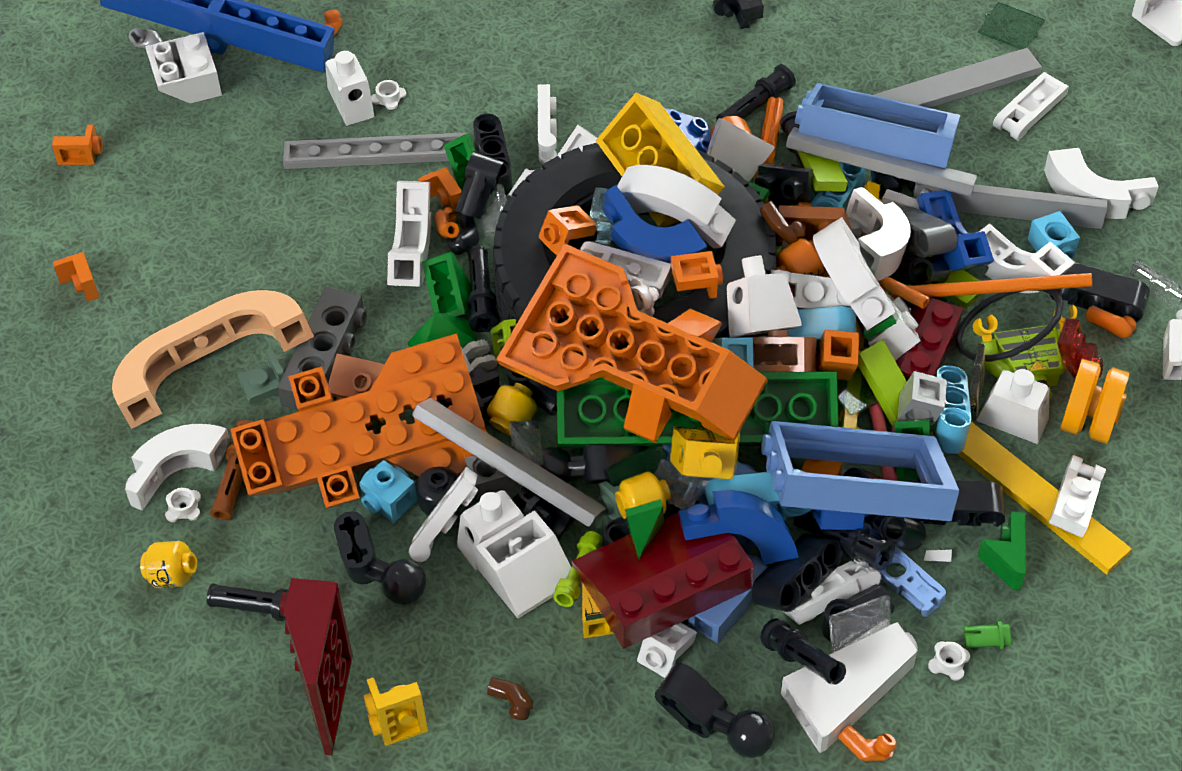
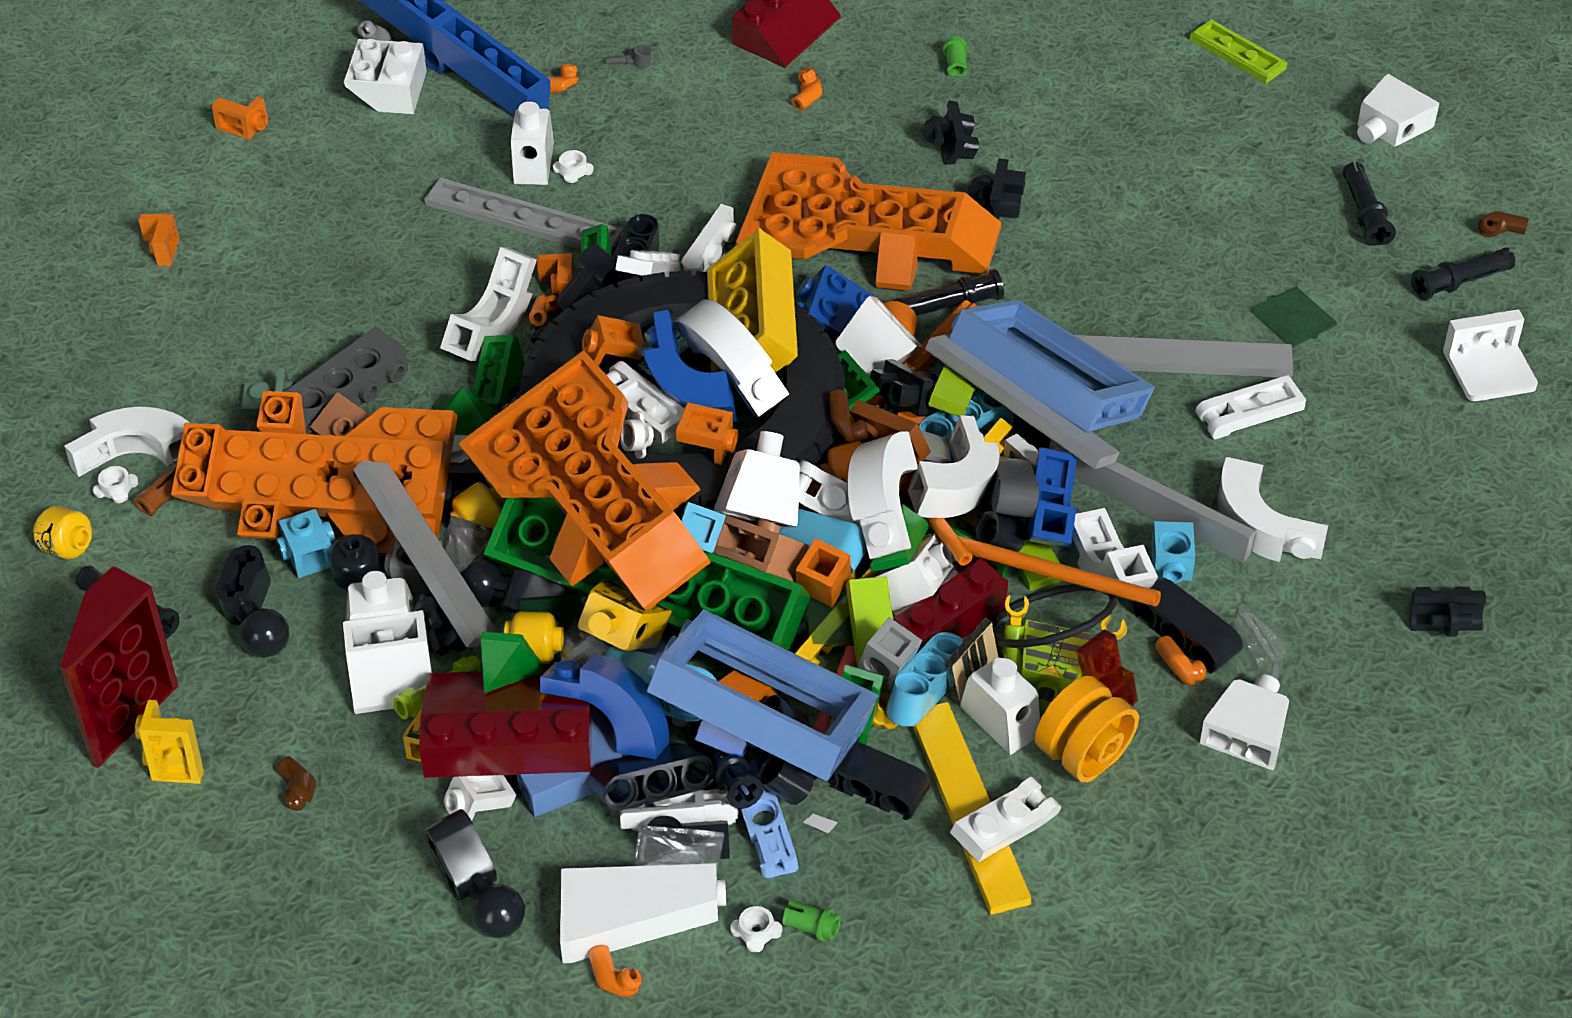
camera: 25 degrees right, 5 degrees down
light nougat arch [112,290,314,429] -> none
white plate [409,467,478,562] -> none
black pin [760,618,846,685] -> none
green slope [977,512,1026,591] -> none
none -> white plate [615,250,682,277]
none -> orange piece [736,152,1001,291]

